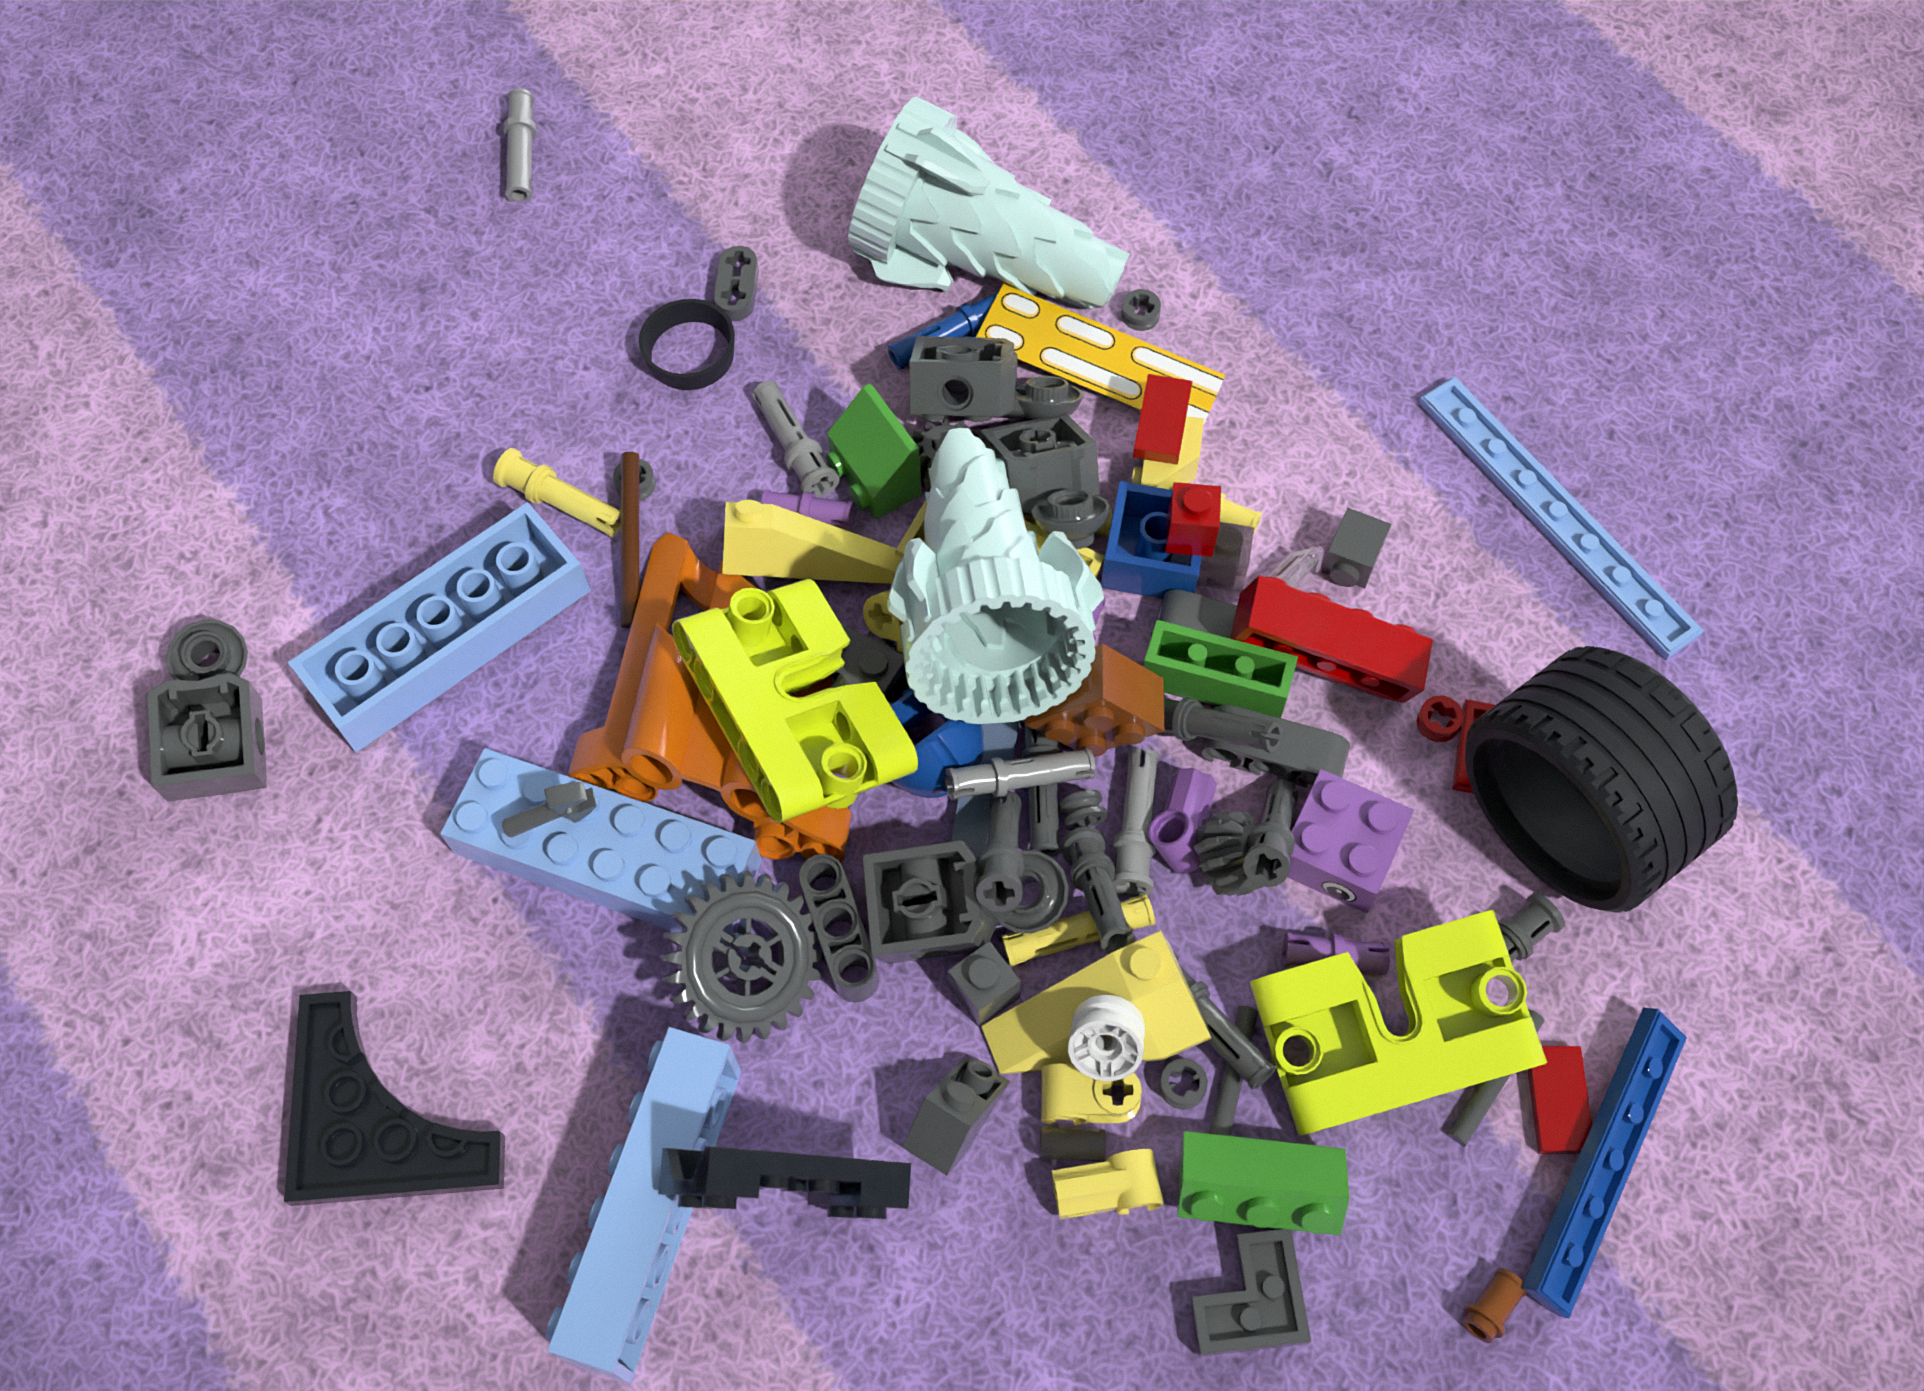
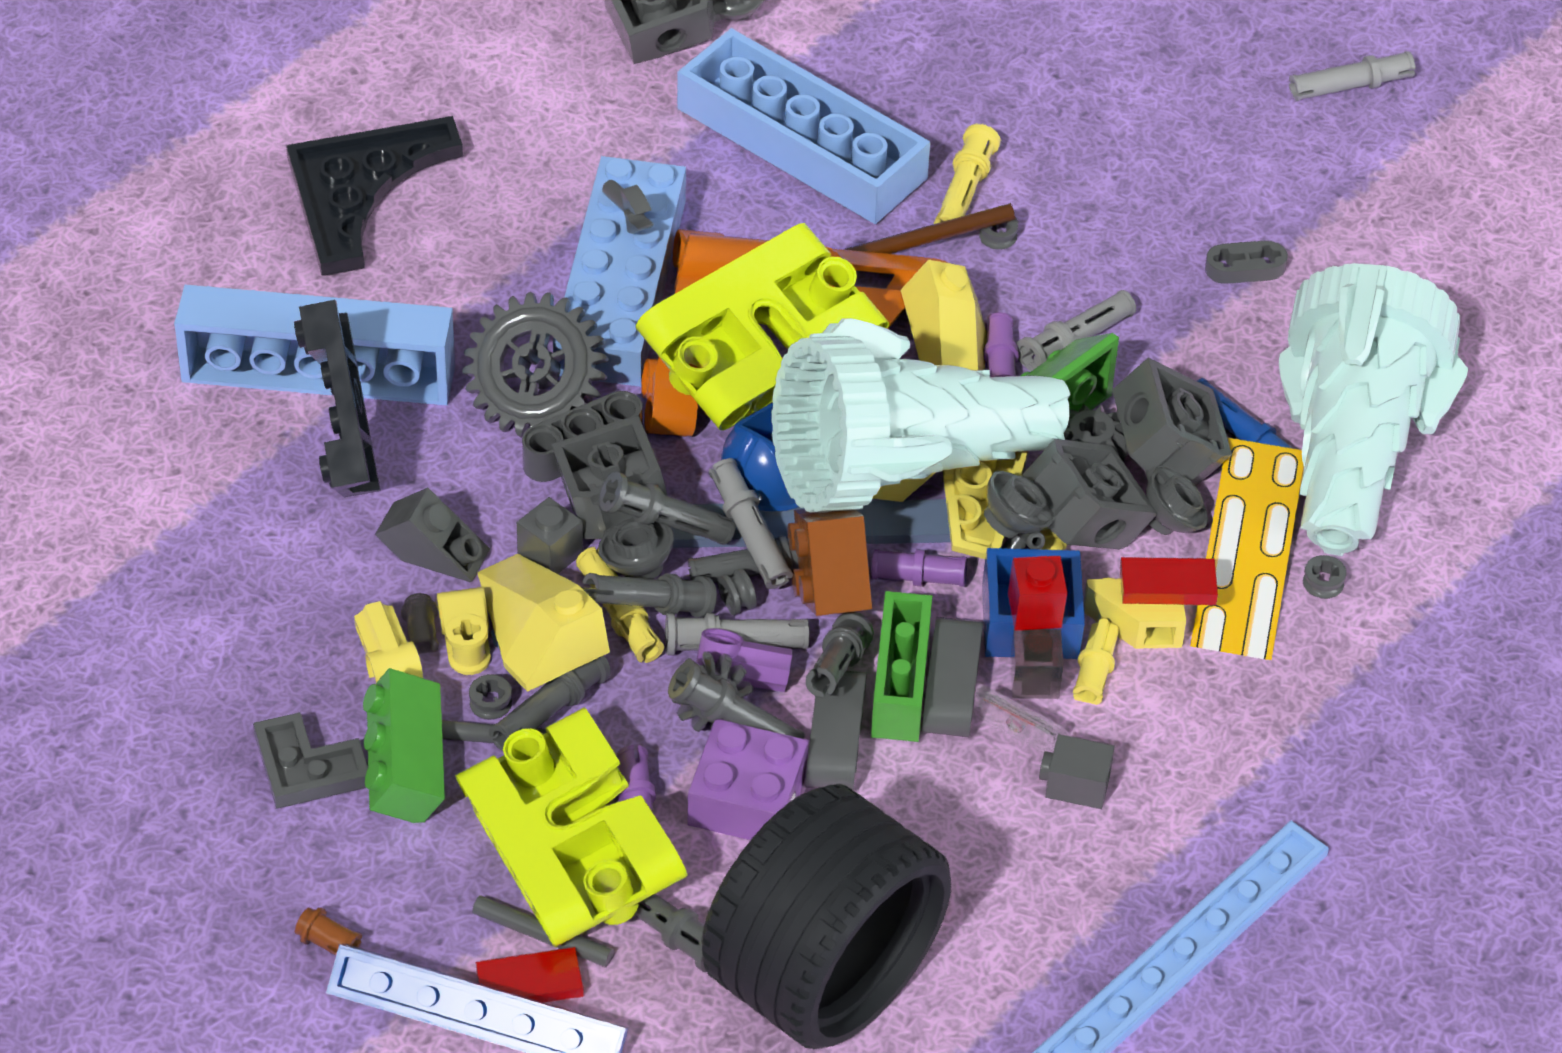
camera: 75 degrees right, 15 degrees down
black tyre [639,299,735,390] -> none
white wheel [1068,994,1145,1082] -> none
red brick [1230,575,1433,703] -> none

